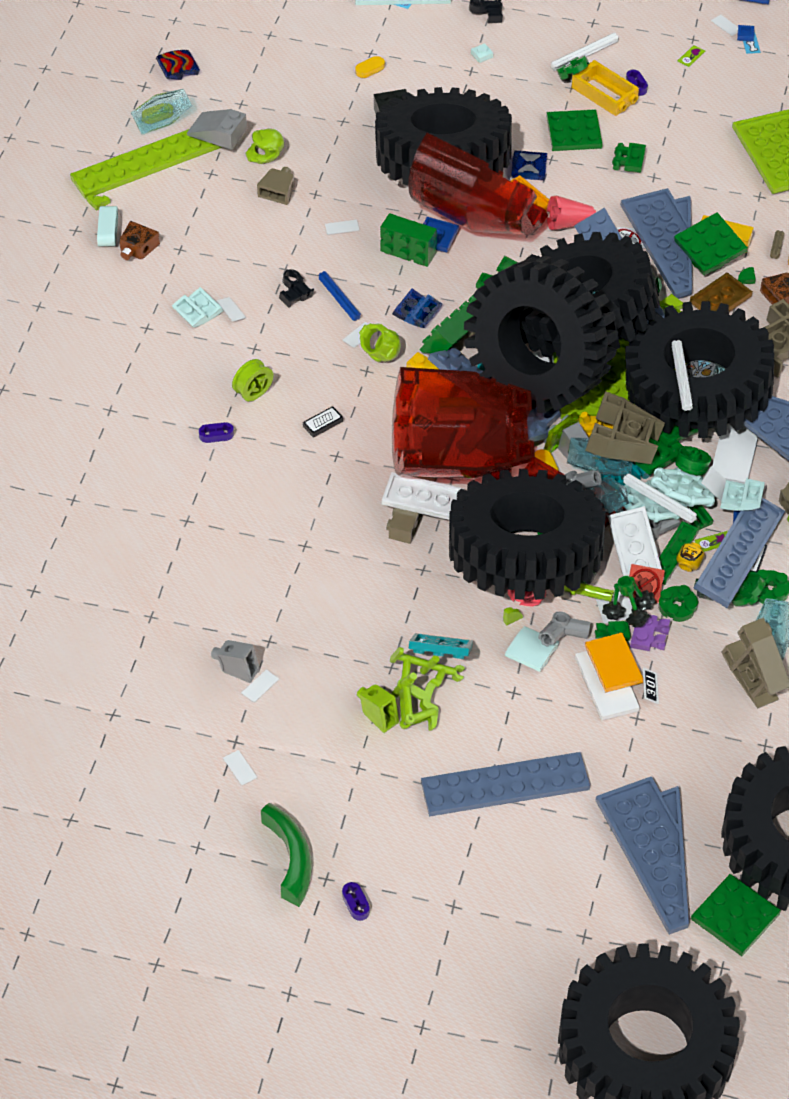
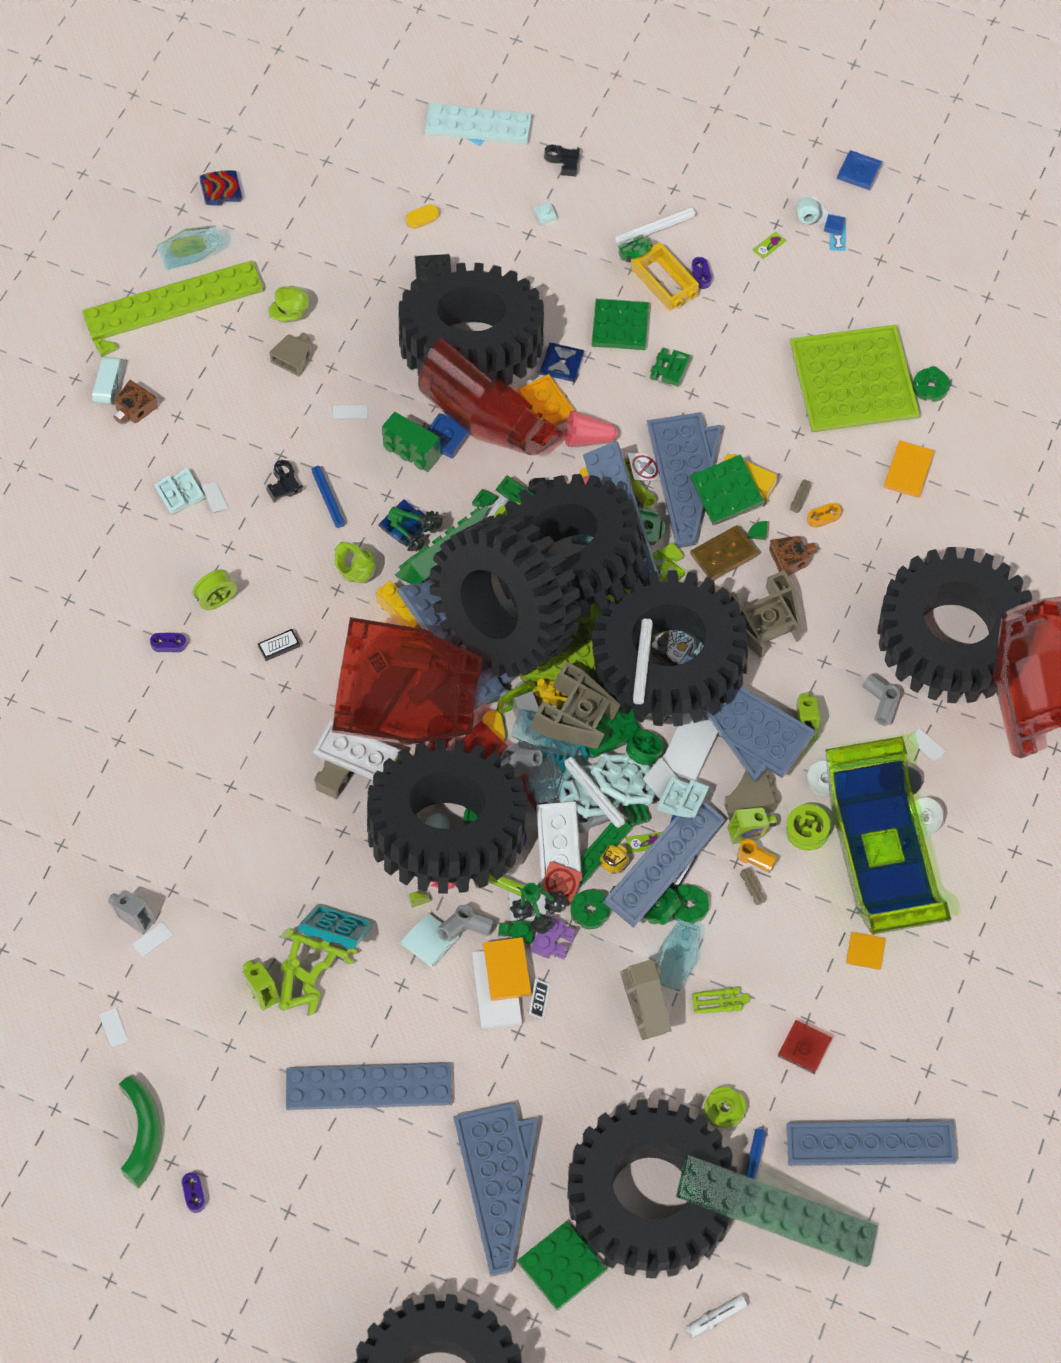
camera: 10 degrees right, 10 degrees up
light grey slope [187,109,247,150] -> none
white sticker [343,322,368,348] -> none
none -> pearl dark grey plant [387,506,443,552]
none -> light aqua head [796,198,820,224]

